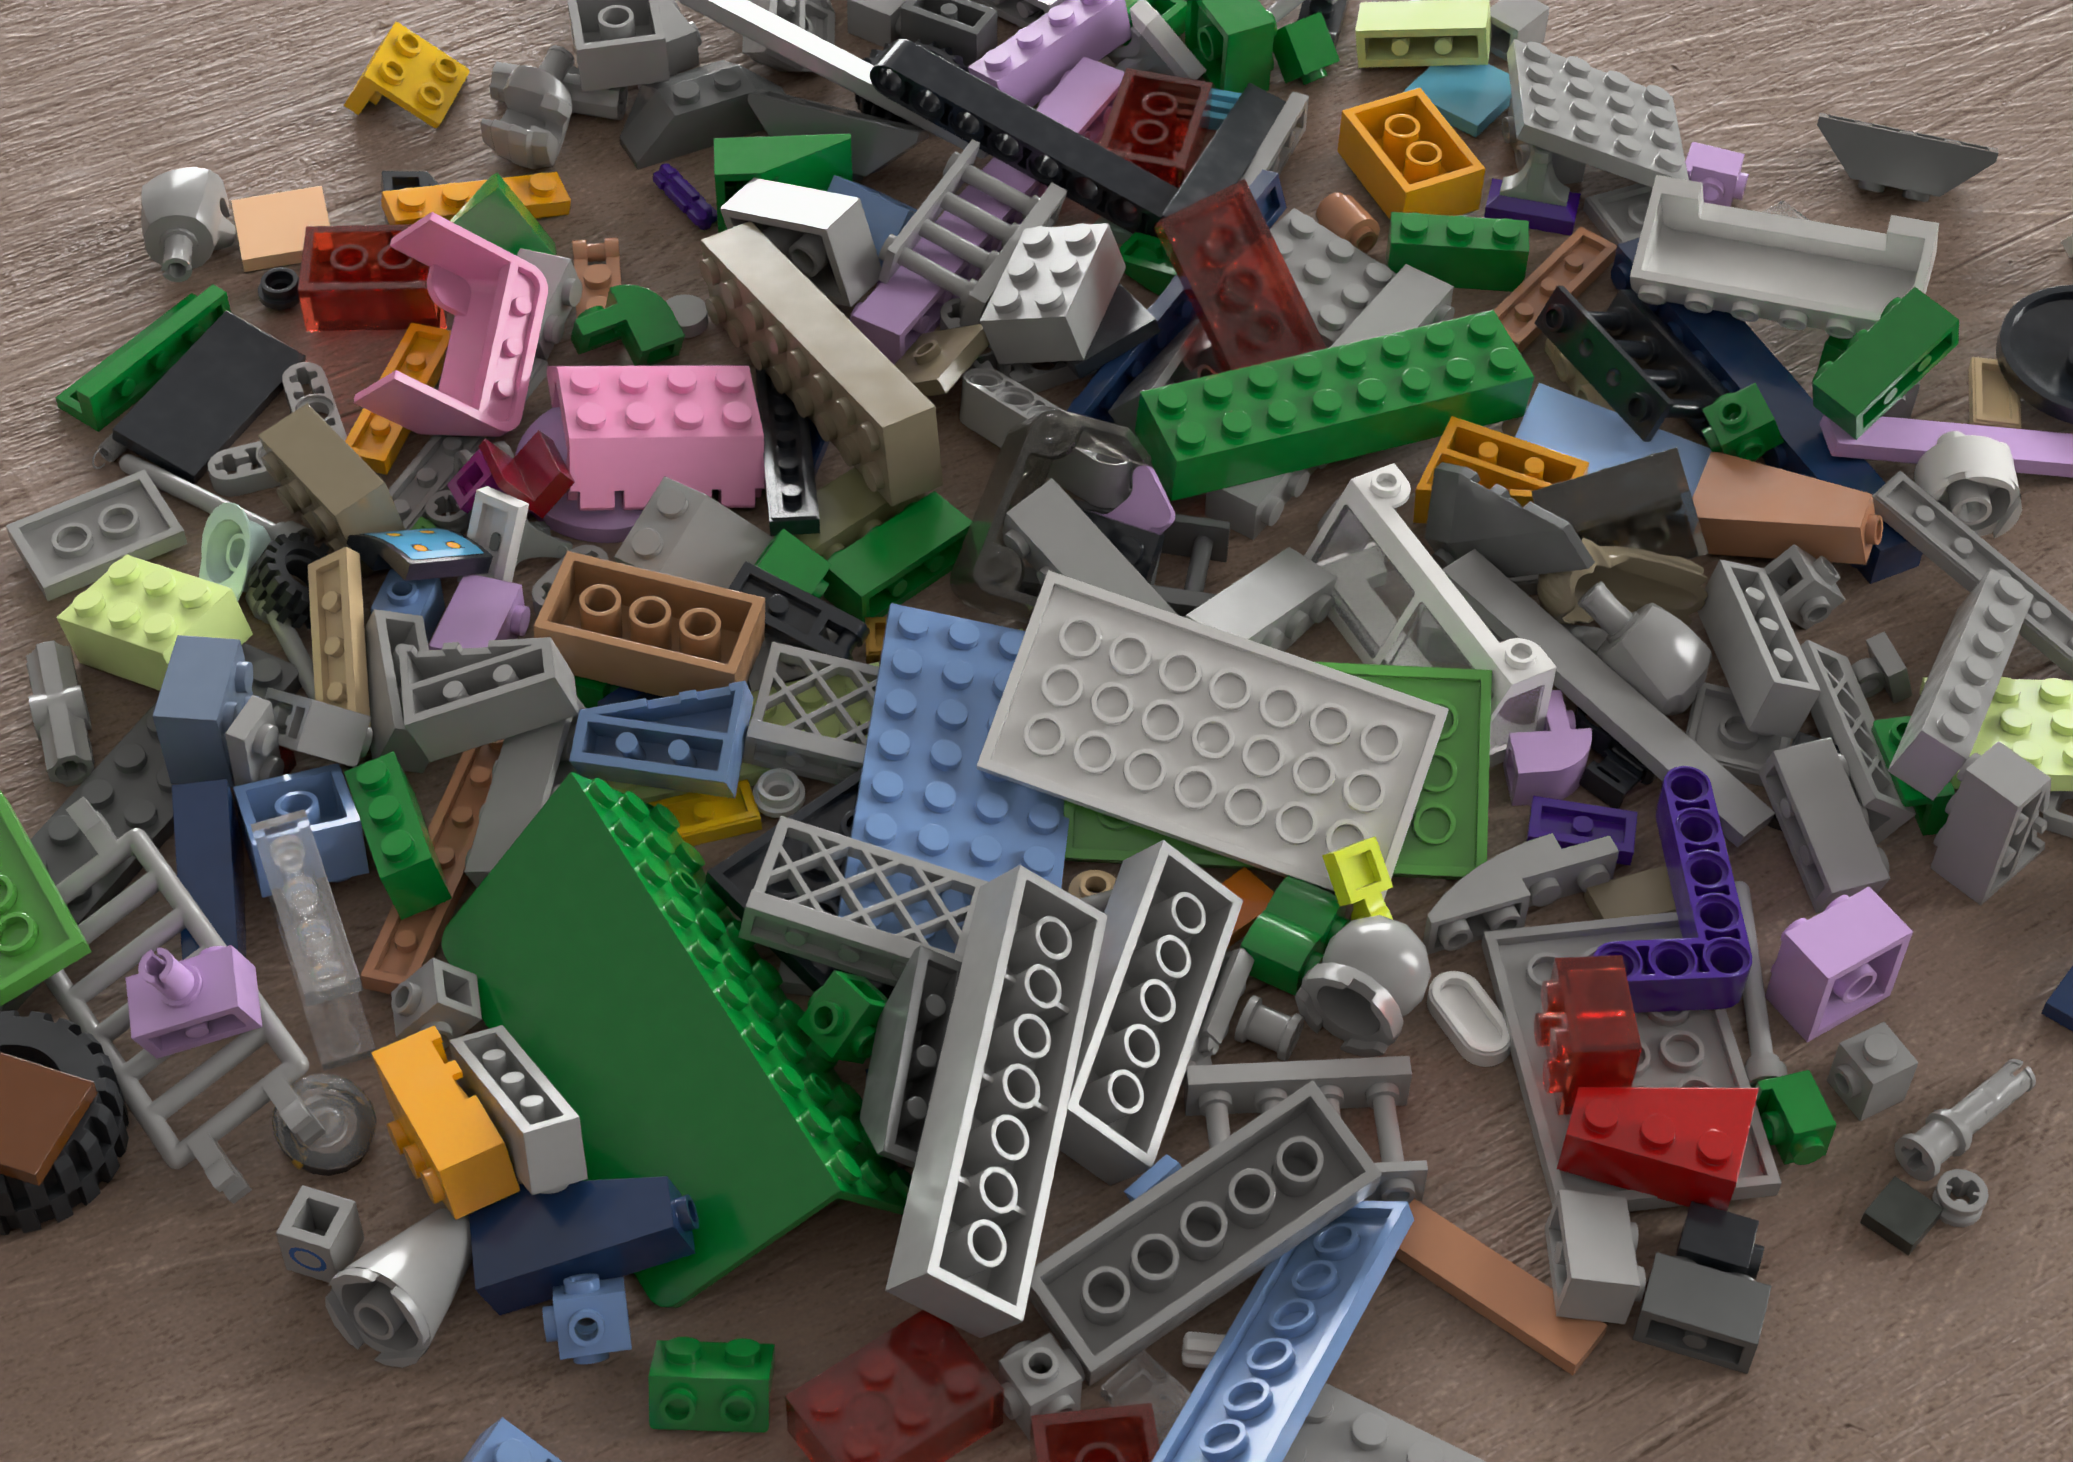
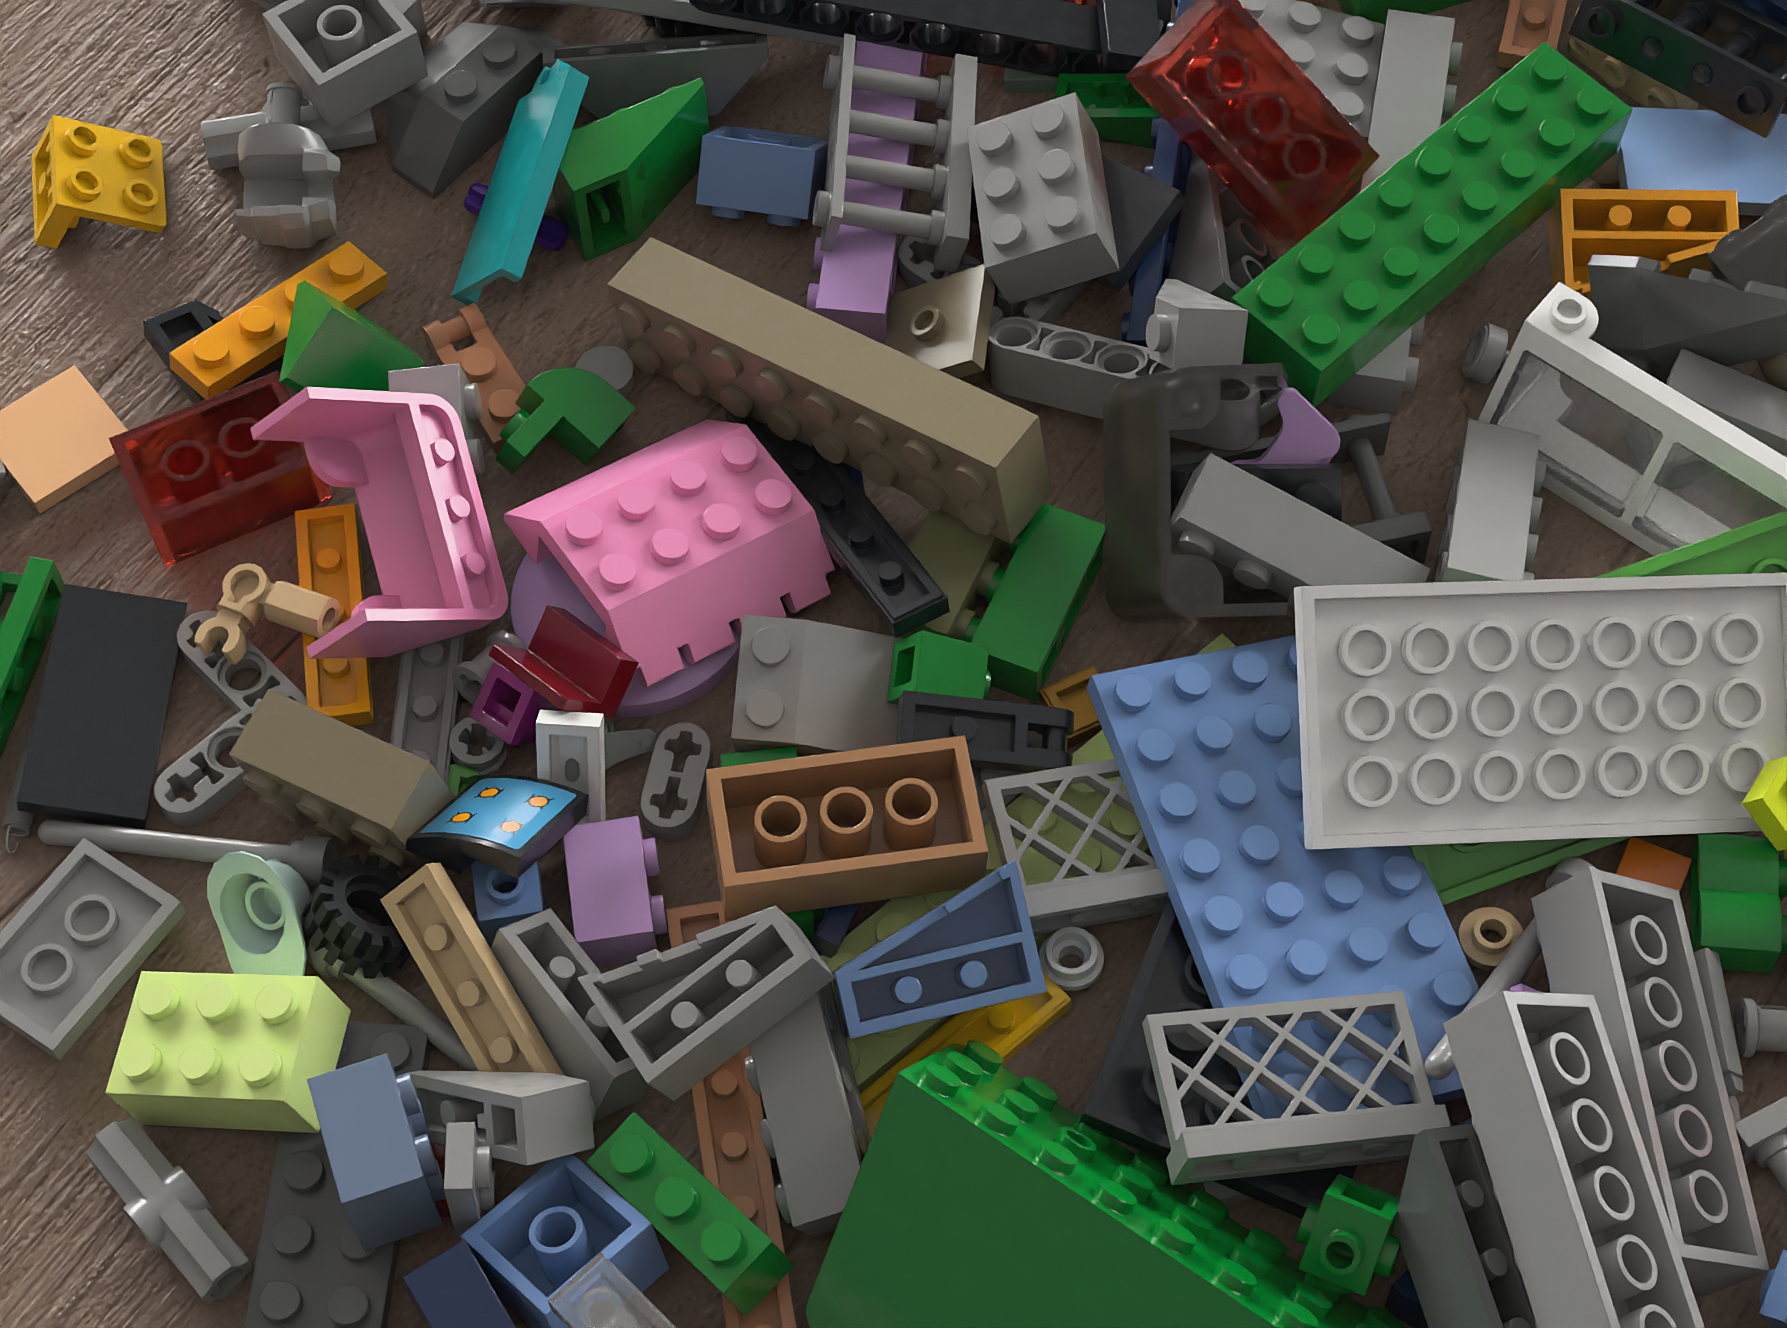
camera: 20 degrees left, 10 degrees up
black plate [258,267,305,310] -> none
light grey brick [720,178,882,307] -> none
none -> tan bar [194,563,341,665]
none -> teal piece [451,58,590,305]
none -> light grey slope [1146,279,1248,372]

